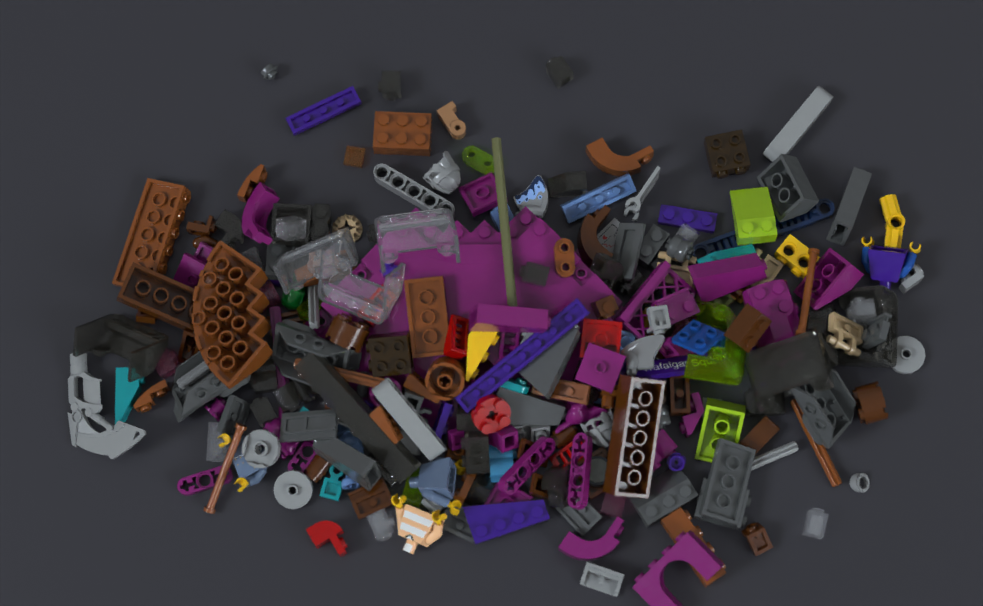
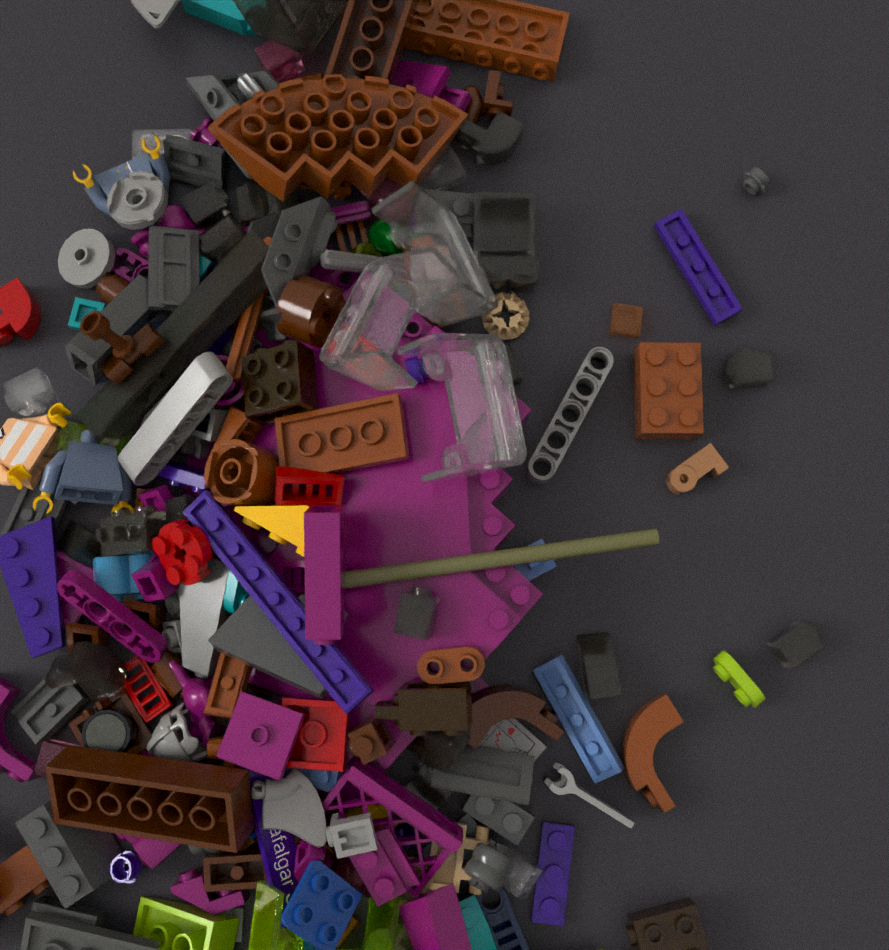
camera: 80 degrees right, 5 degrees up
dark orange slope [133,379,171,413] -> none
magenta beam [177,466,233,496] -> none
dark orange bar [203,423,247,514] -> none
dark orange slope [237,164,268,203] -> none
magenta arch [242,182,280,245] -> none
clear brick [275,215,306,241] -> none
reddish brown plate [348,478,393,520] -> none
dark orange slope [370,404,404,444] -> none
light grey helmet [422,151,461,194] -> none
dark orange plate [453,468,478,506] -> none
magenta plate [458,172,508,217] -> none
clear neon green plate [462,146,494,175] -> none
arm [513,175,549,218] -> none
magenta beam [568,432,593,510] -> none
none -> reddish brown bar [80,311,165,385]
none -> dark brown hinge [375,682,473,736]
none -> lime plate [713,651,765,708]

